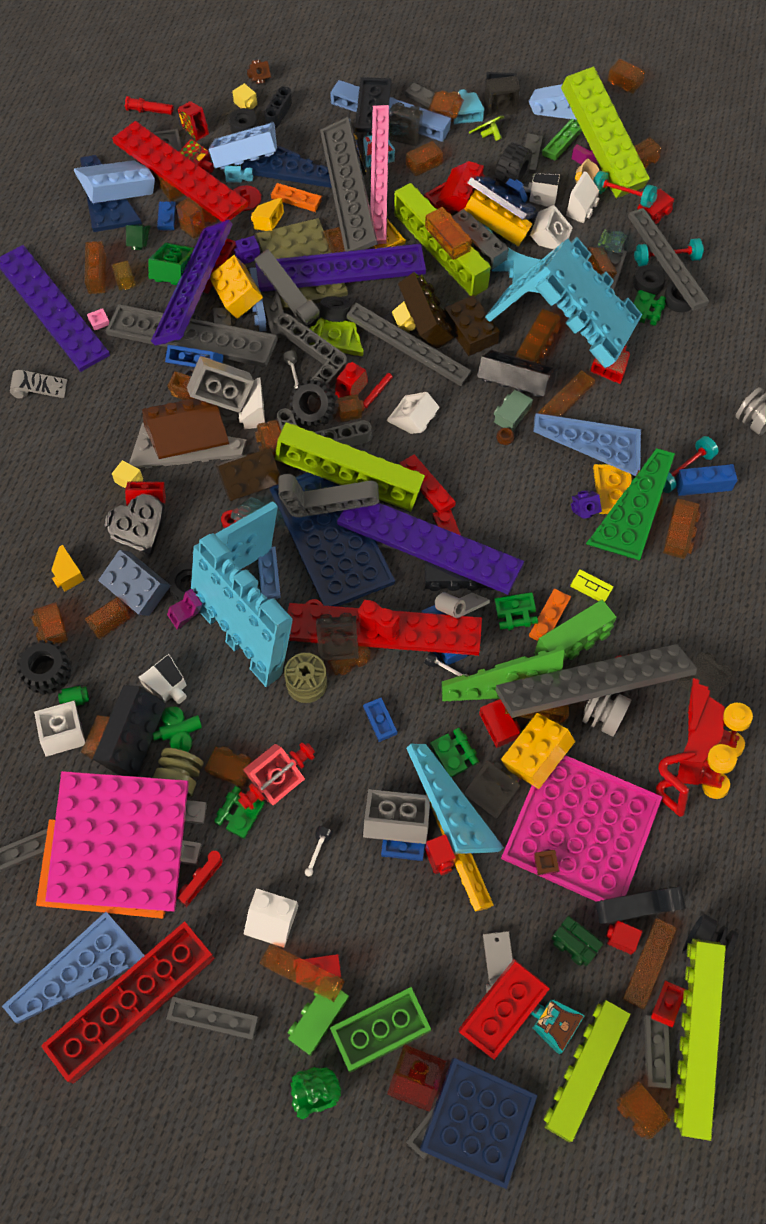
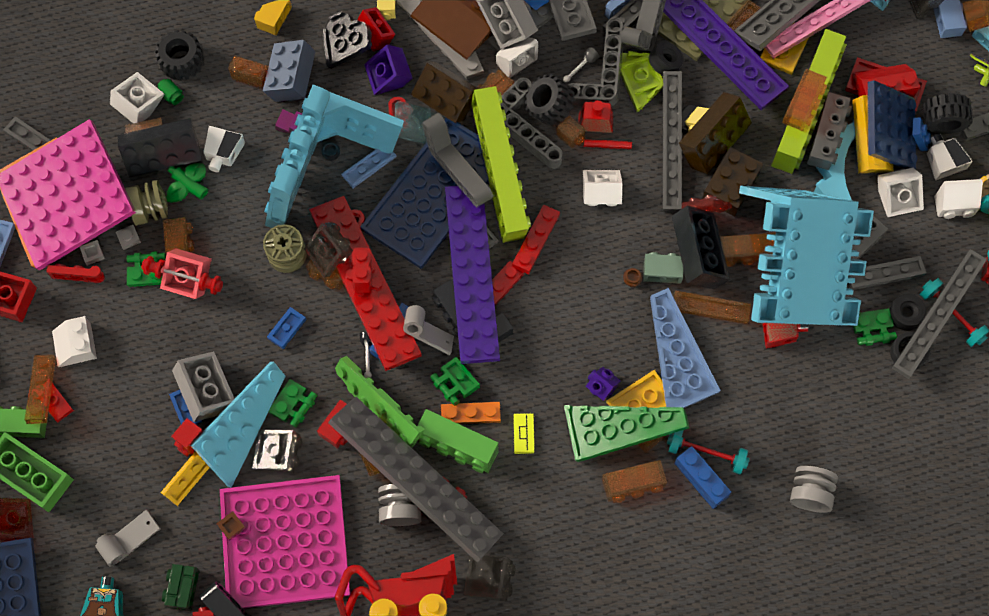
camera: 60 degrees right, 5 degrees up
clear orange brick [31,602,68,644] -> none
hinge [305,826,333,877] -> none
clear orange brick [406,141,443,176] -> none
red plate [458,959,550,1060] -> none
yellow brick [501,713,575,789] -> none
clear orange brick [587,247,617,279] -> none
clear light blue plate [597,229,627,253] -> none
none -> dark purple slope [364,45,413,95]
none -> clear red plate [682,195,731,213]

